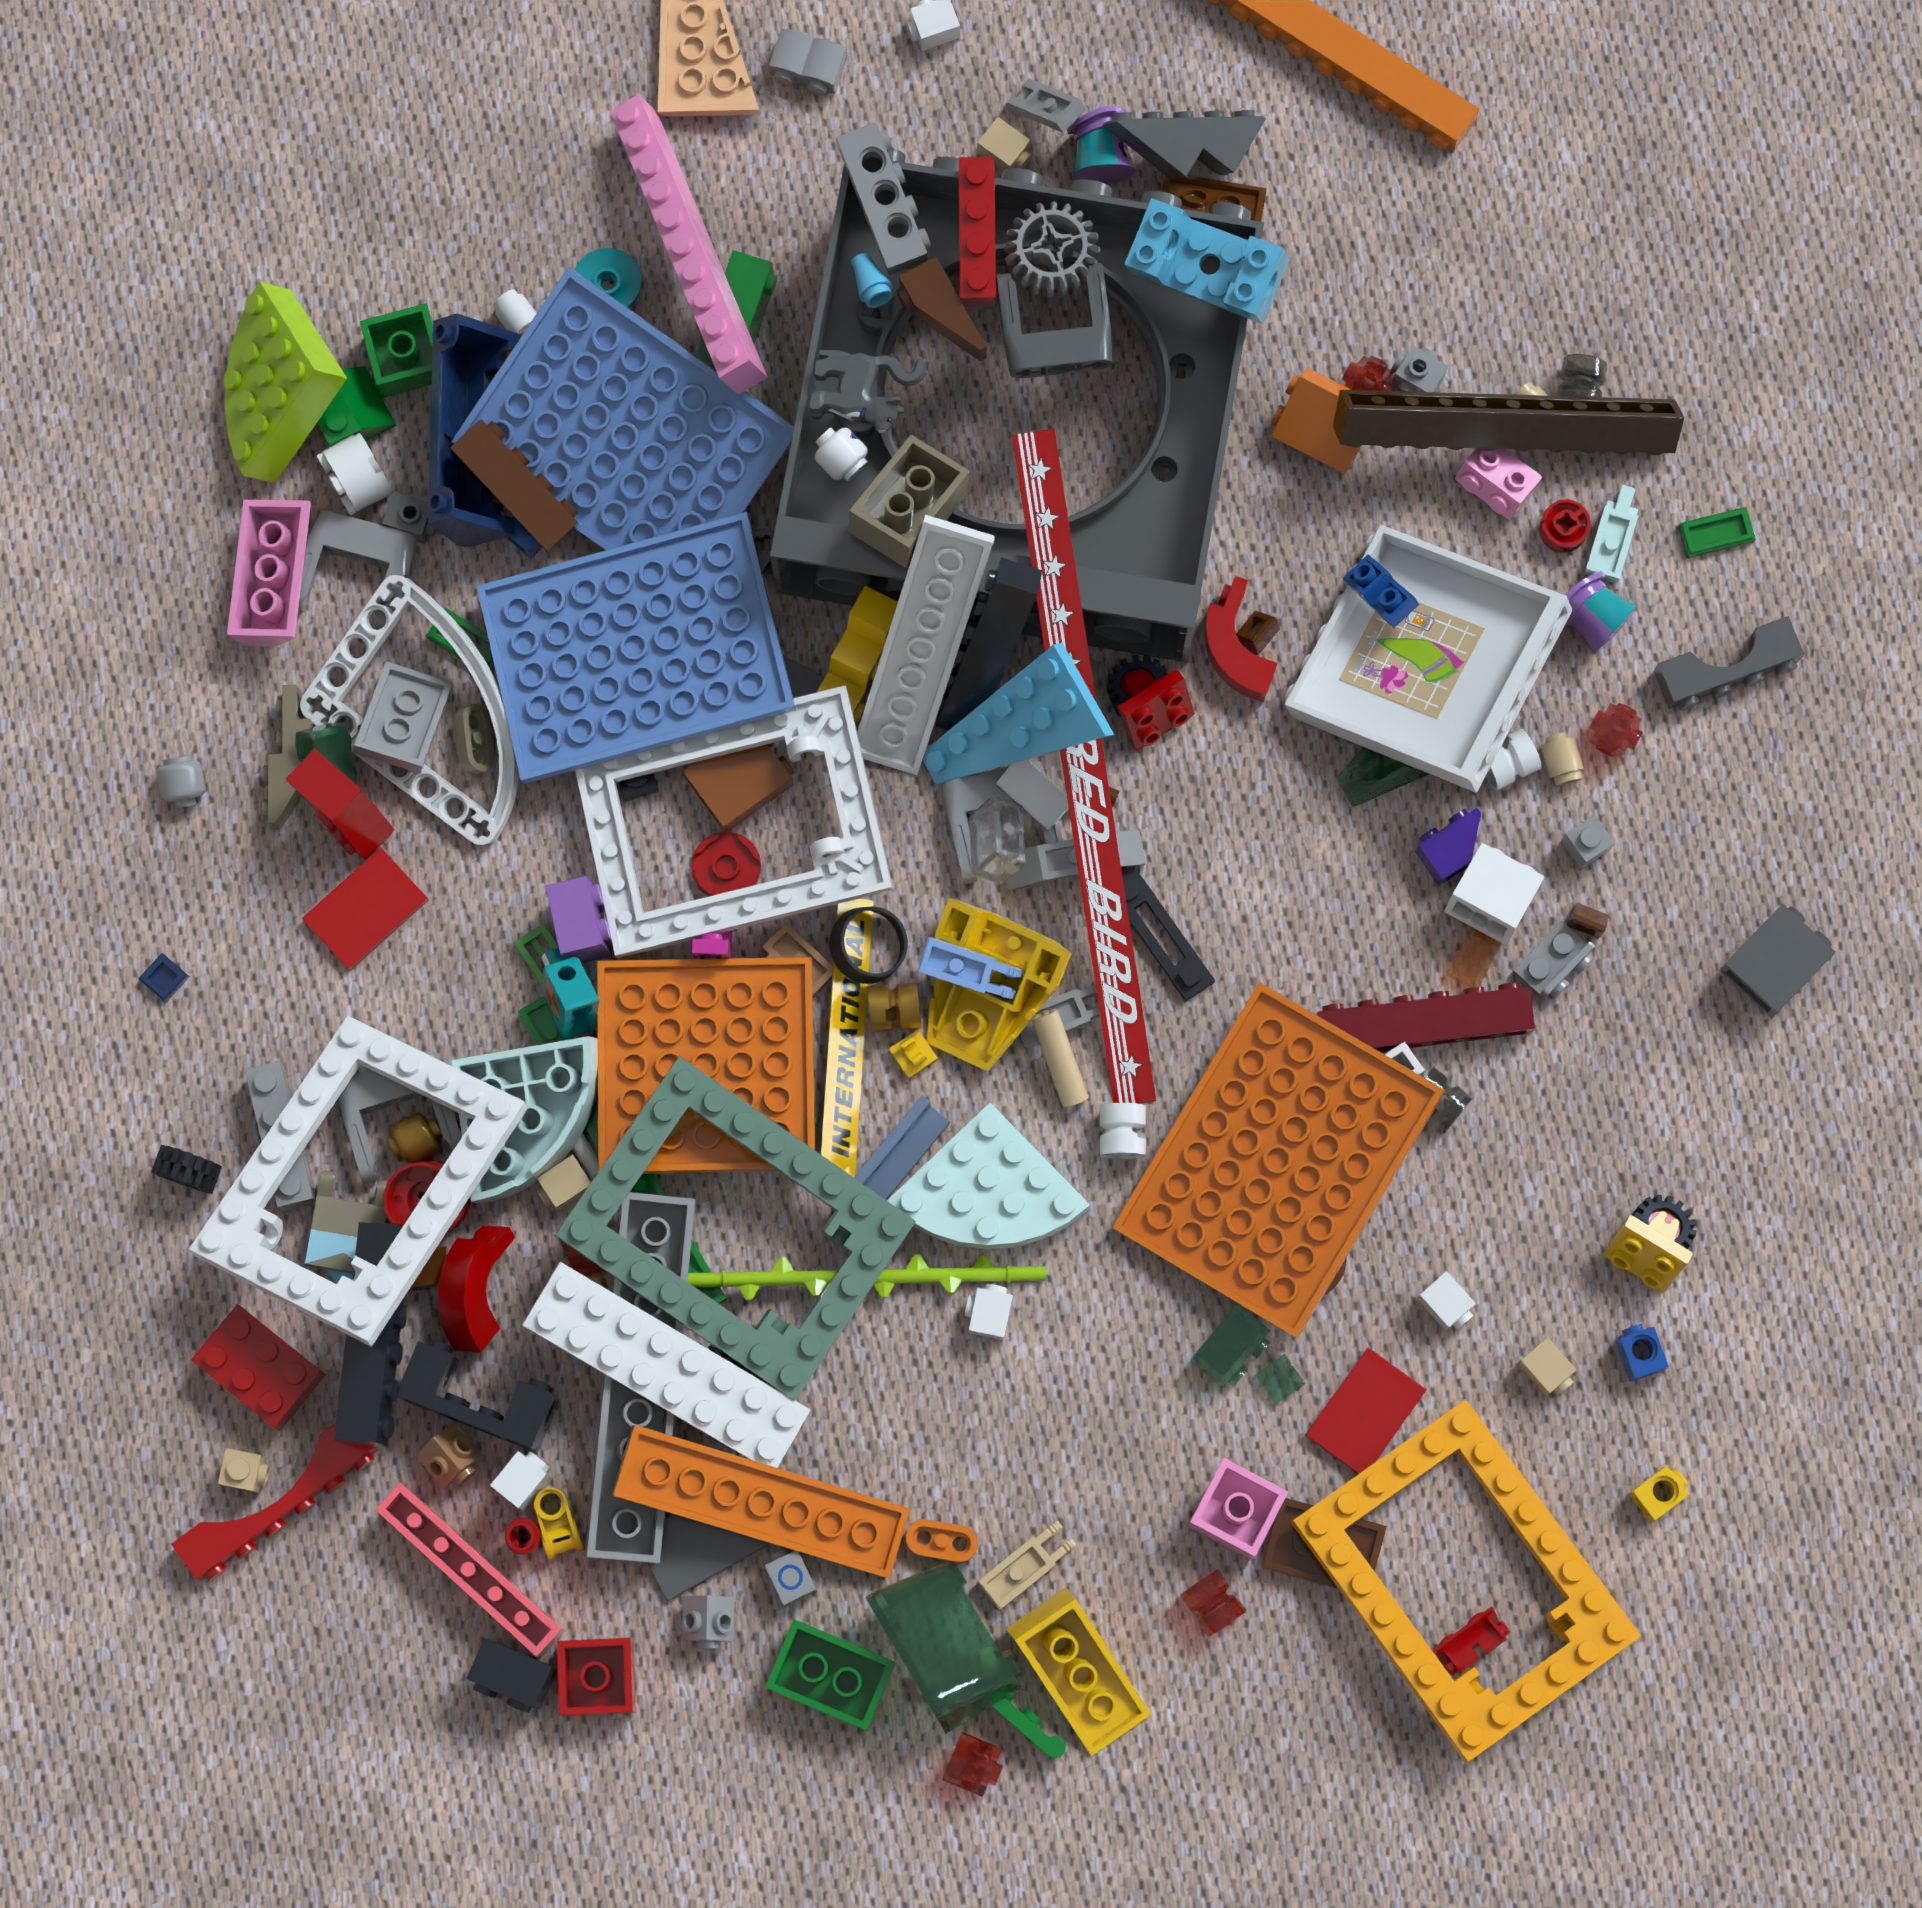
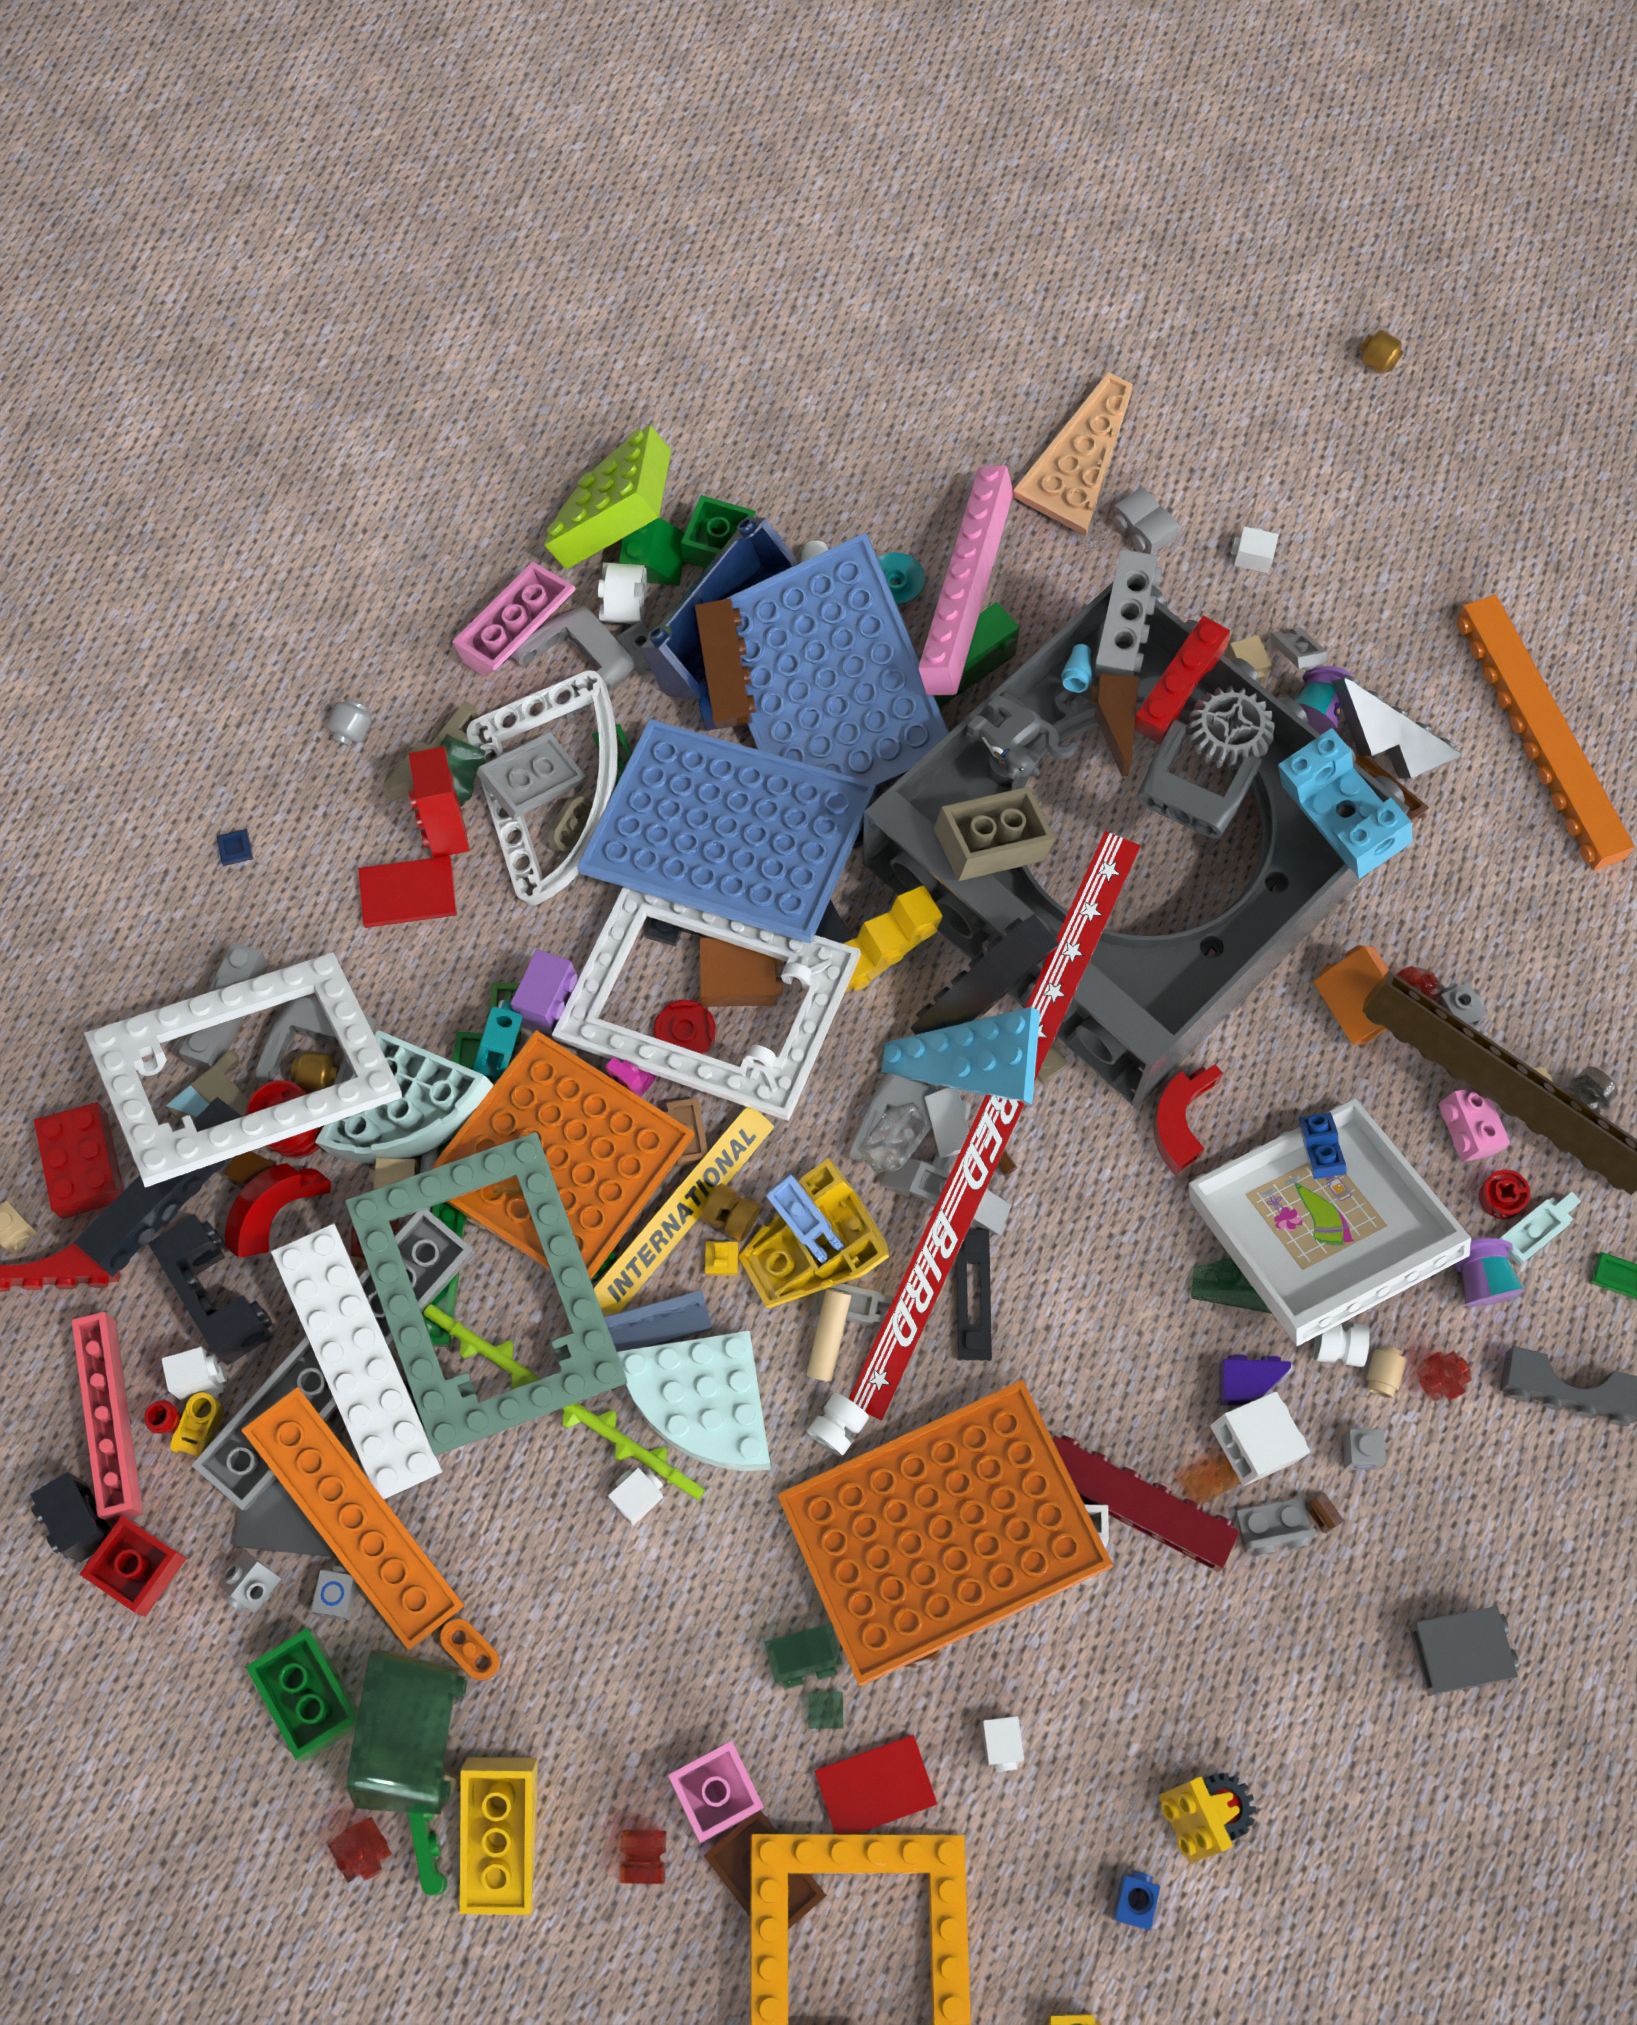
camera: 35 degrees right, 10 degrees down
black tyre [151,1145,222,1194] -> none
medium nougat brick [416,1422,483,1489] -> none
white head [815,428,868,481] -> none
black tyre [829,907,908,984] -> none
white plate [857,515,995,775] -> none
tan hinge [977,1520,1077,1611] -> none
red plate [1106,655,1195,751] -> none
reddish brown slope [1236,611,1280,655] -> none
clear smoke wheel [1425,1067,1473,1134] -> none
tan brick [1517,1337,1577,1396] -> none

